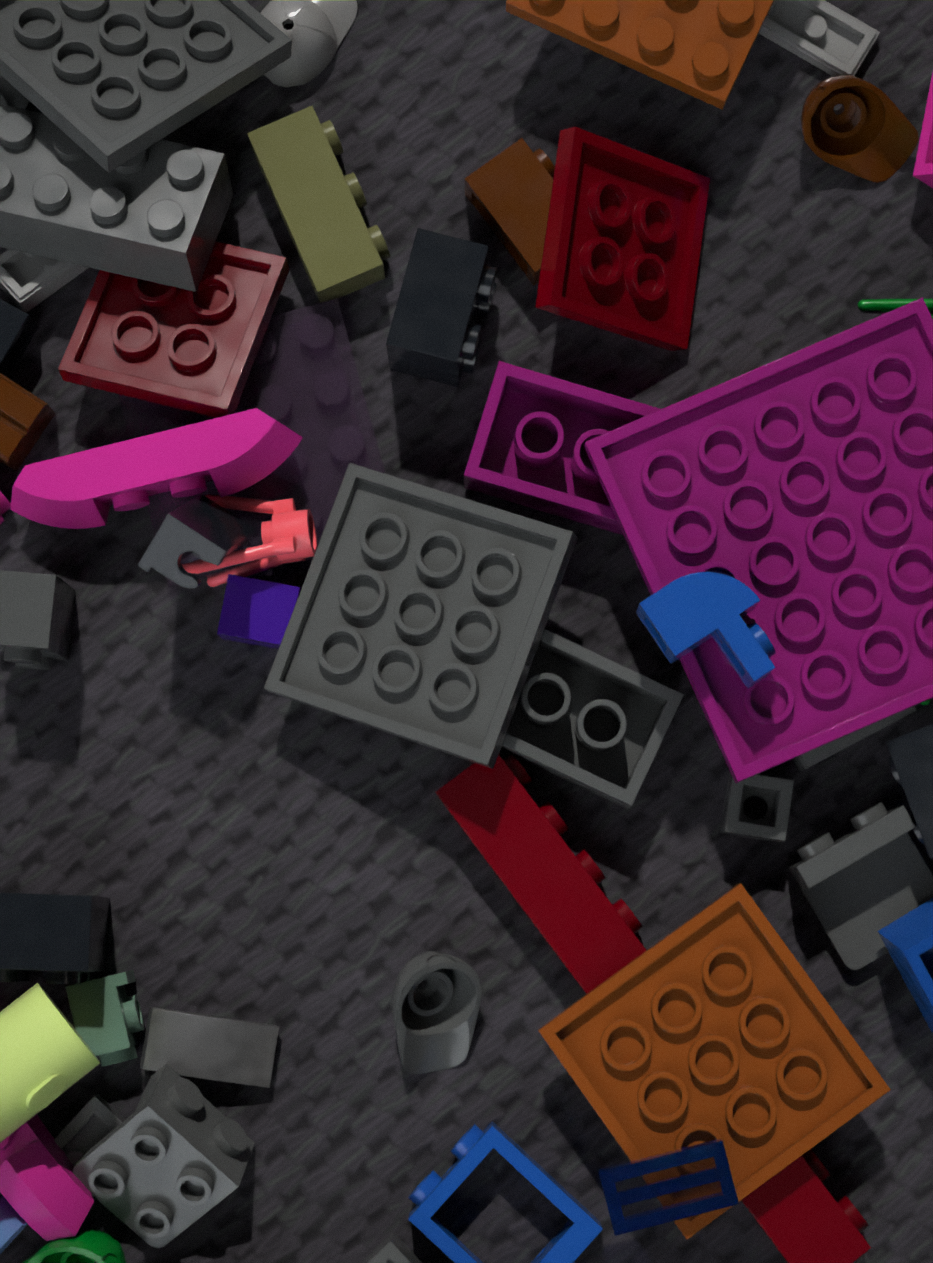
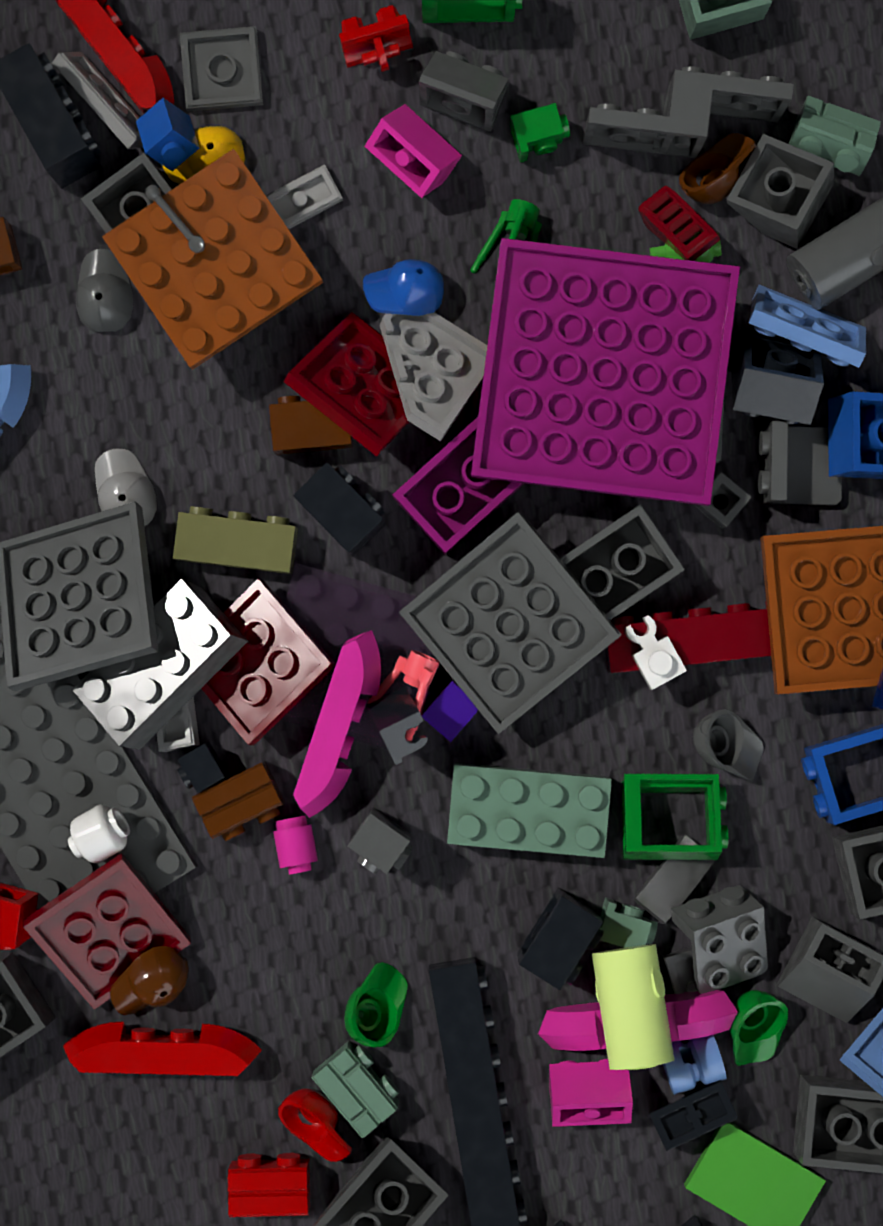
camera: 60 degrees left, 5 degrees up
blue brick [636,572,776,689] -> none
reddish brown cap [800,75,919,183] -> none
none -> blue cap [363,259,444,316]
none -> light grey plate [379,312,487,441]
none -> sand green brick [447,763,612,858]
none -> green window [621,774,728,860]
none -> white plate [625,615,687,690]

